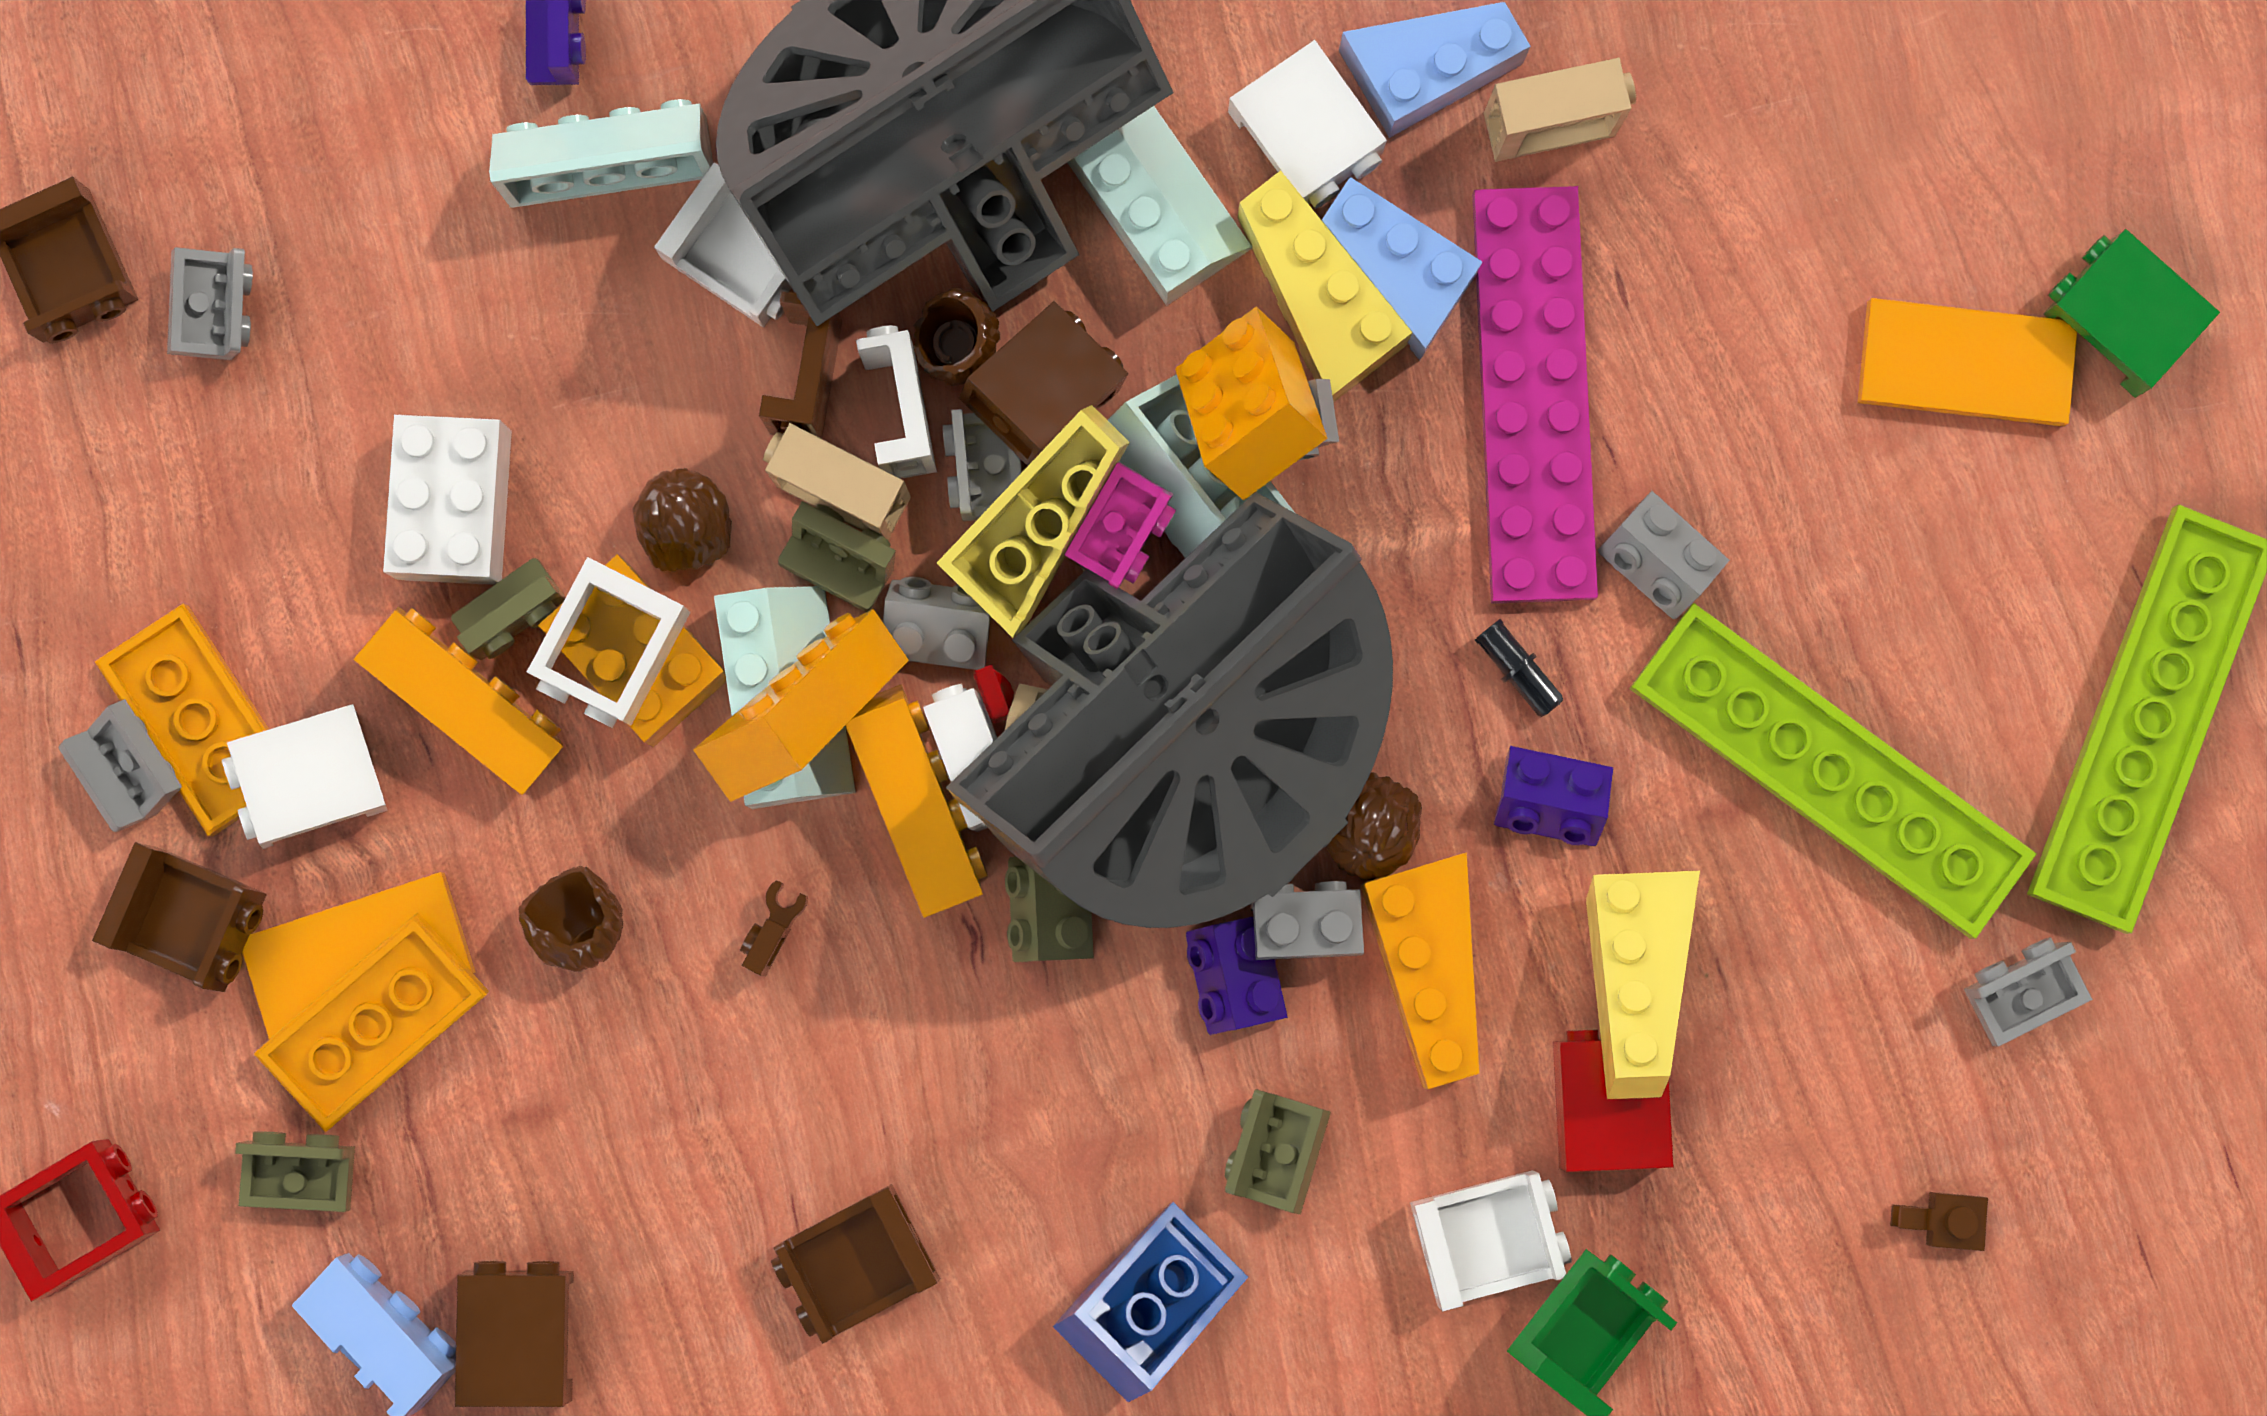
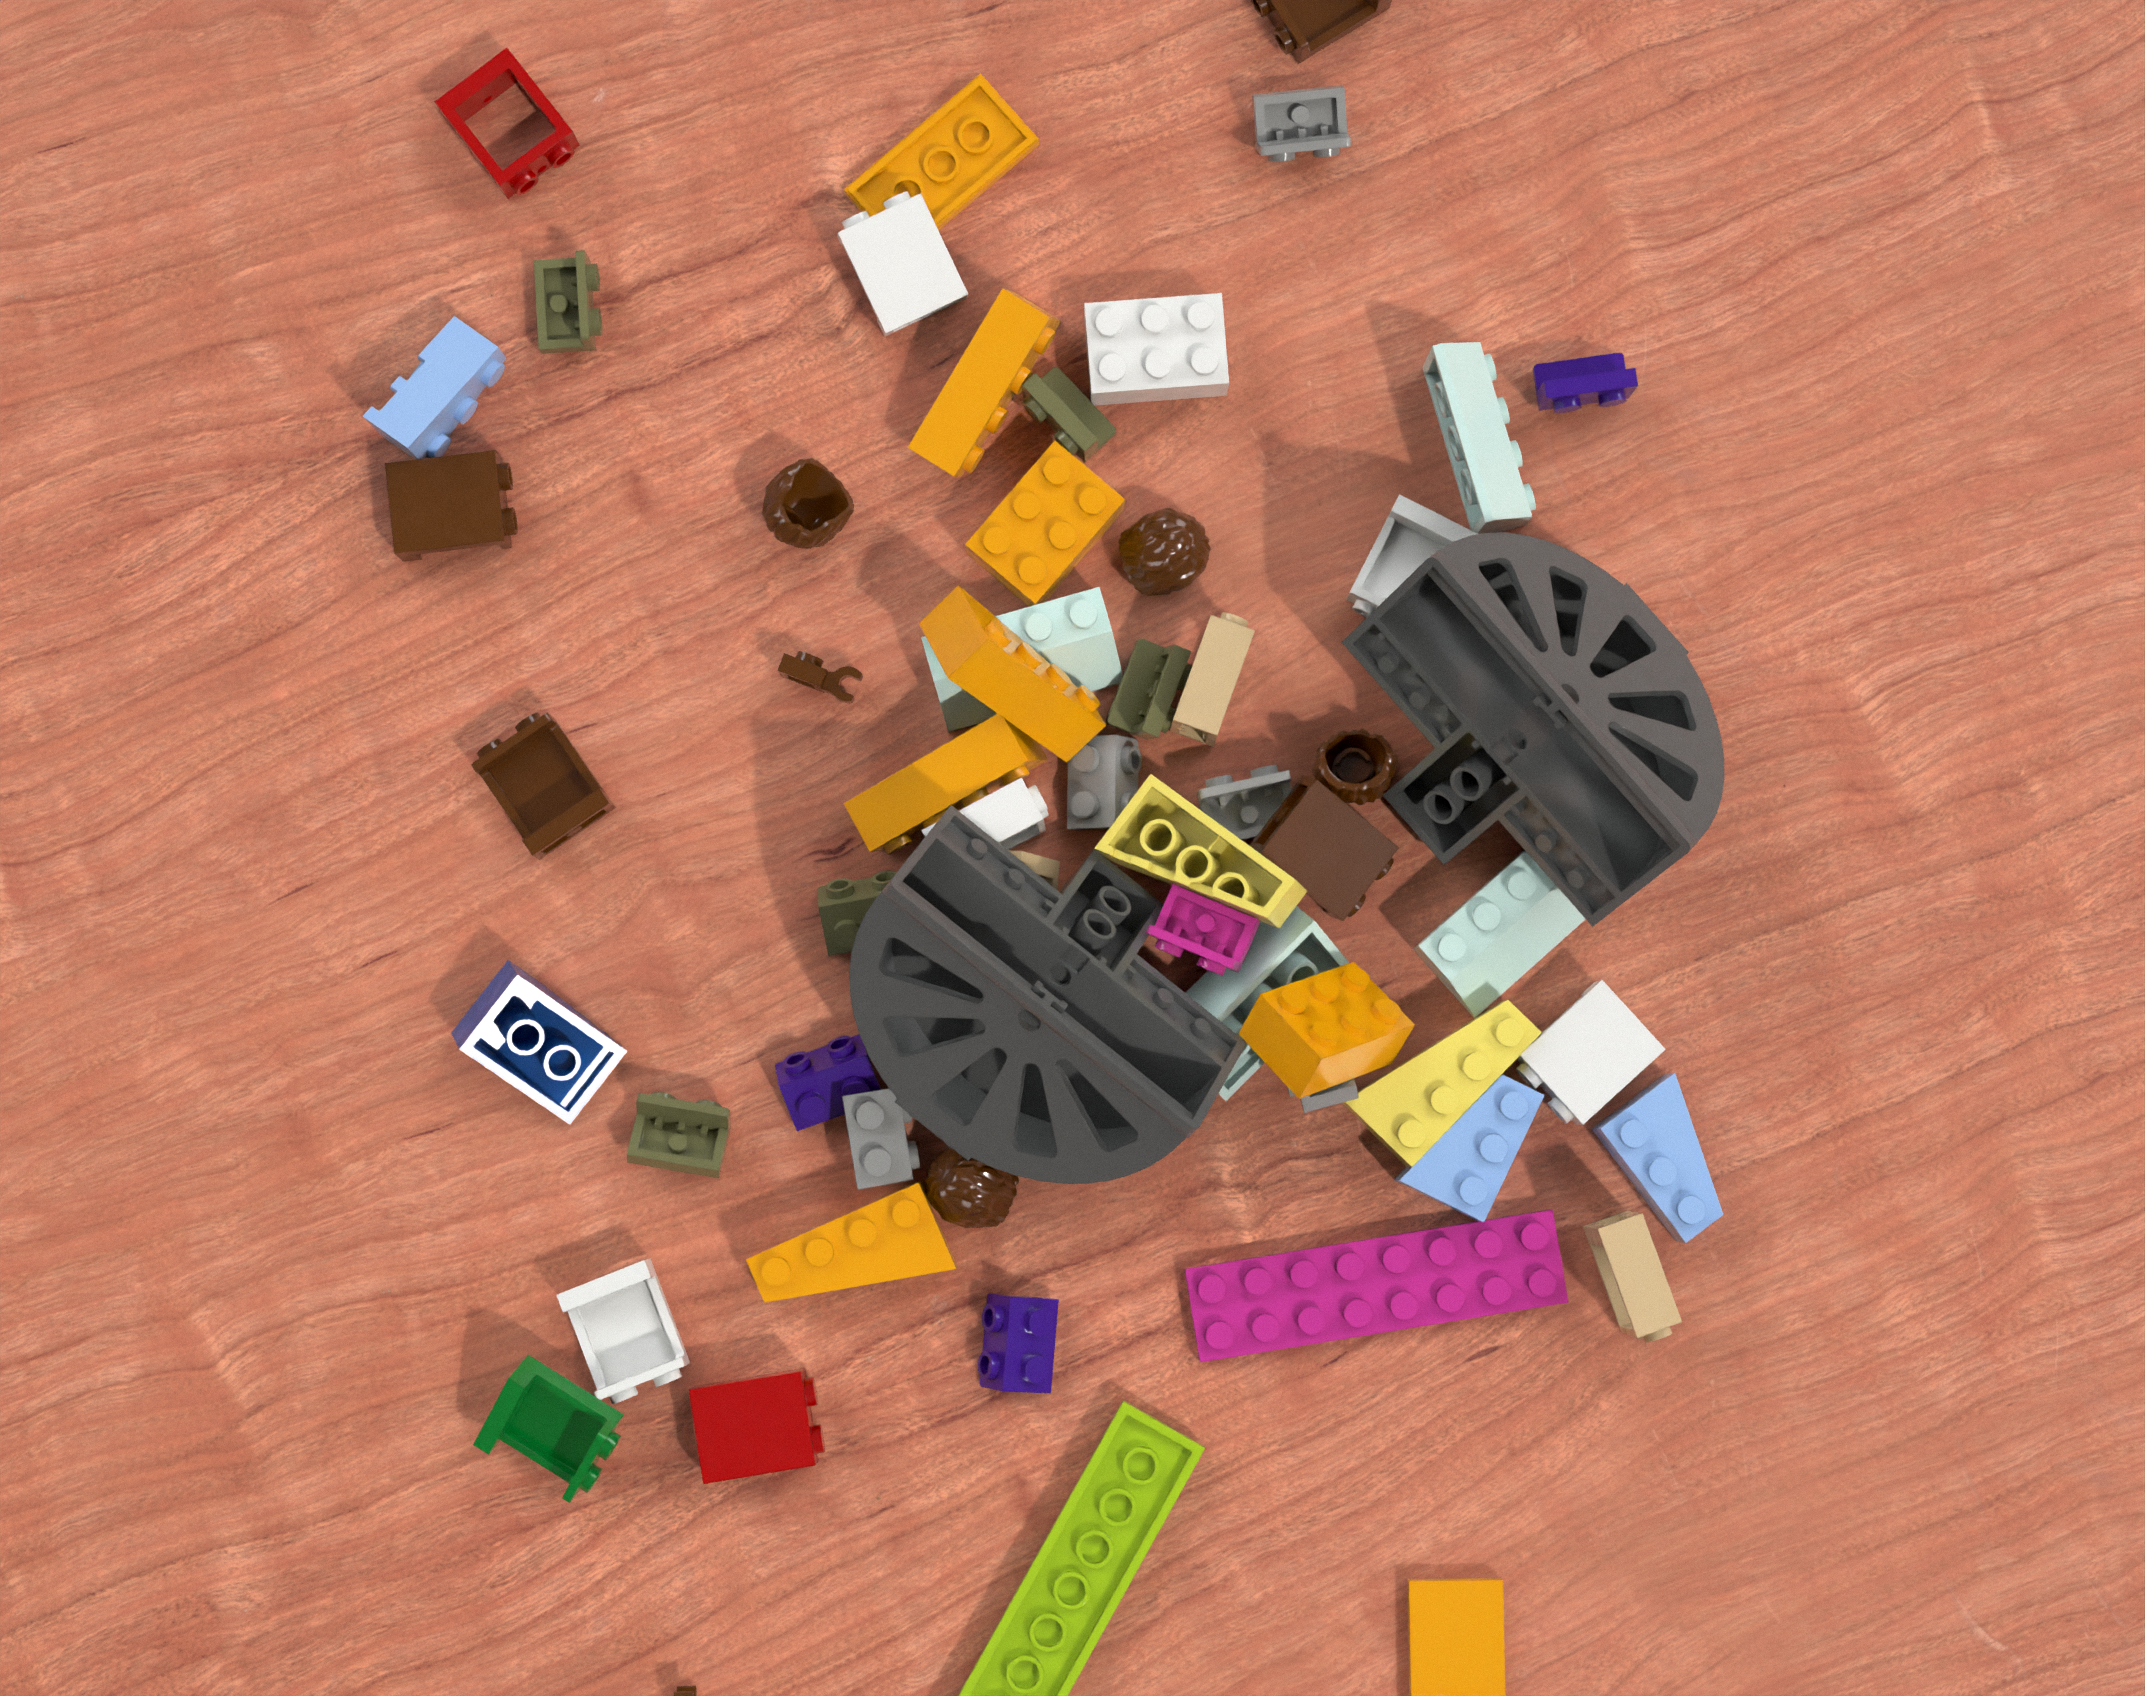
camera: 85 degrees right, 0 degrees up
light grey bracket [59,699,182,832] -> none
reddish brown panel [92,842,267,992] -> none
light orange tile [242,872,476,1039] -> none
light orange tile [254,913,489,1132] -> none
white window [527,557,690,728] -> none
reddish brown panel [759,291,842,439] -> none
white panel [856,326,937,479] -> none
red tile [973,664,1014,724] -> none
black axle [1475,619,1563,717] -> none
light yellow wedge [1586,871,1700,1099] -> none
light grey bracket [1598,491,1730,619] -> none

